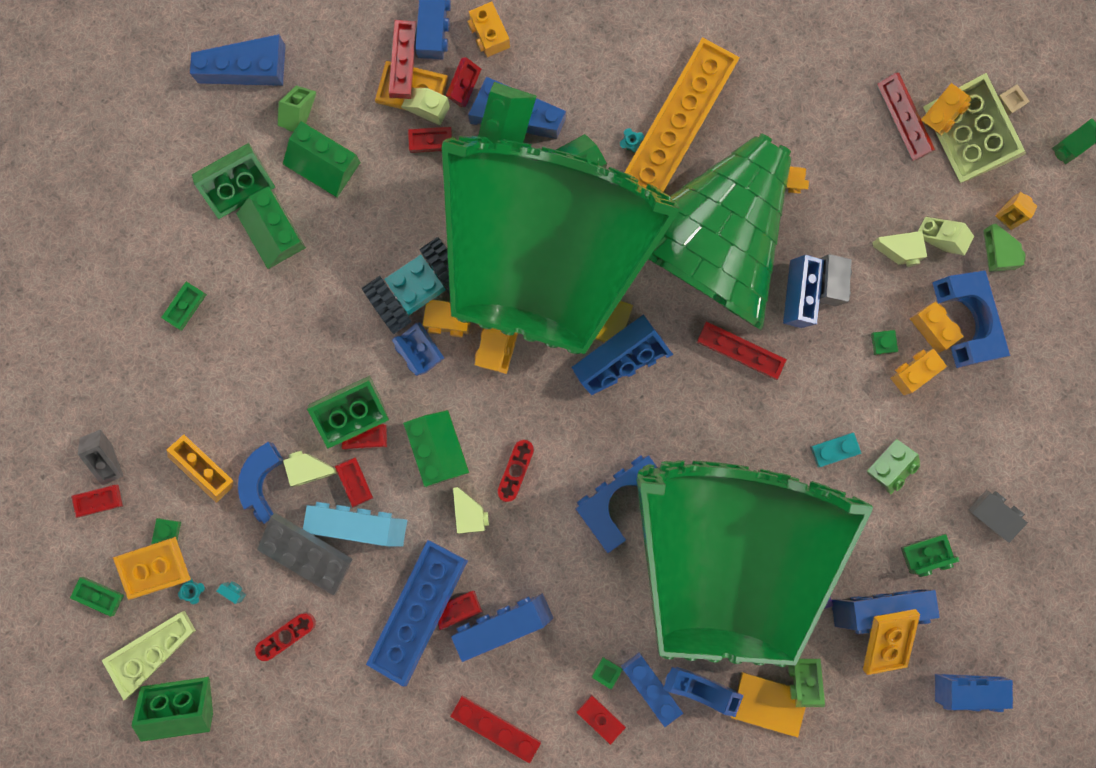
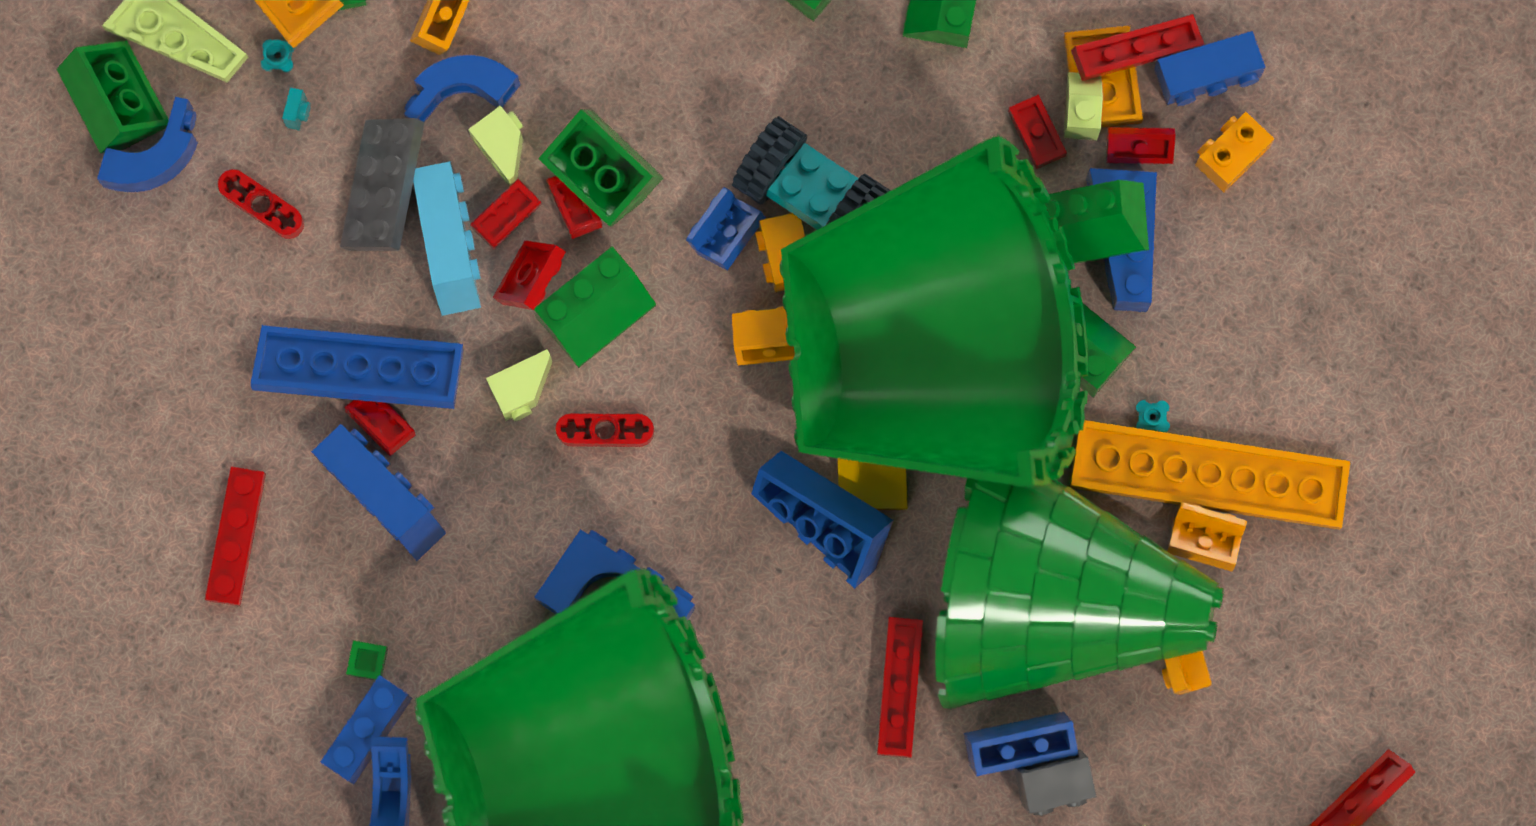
camera: 70 degrees right, 5 degrees down
red plate [576,694,626,745] -> none
none -> blue arch [97,97,198,192]
none -> red plate [492,240,566,310]
none -> light orange bracket [1167,503,1247,572]

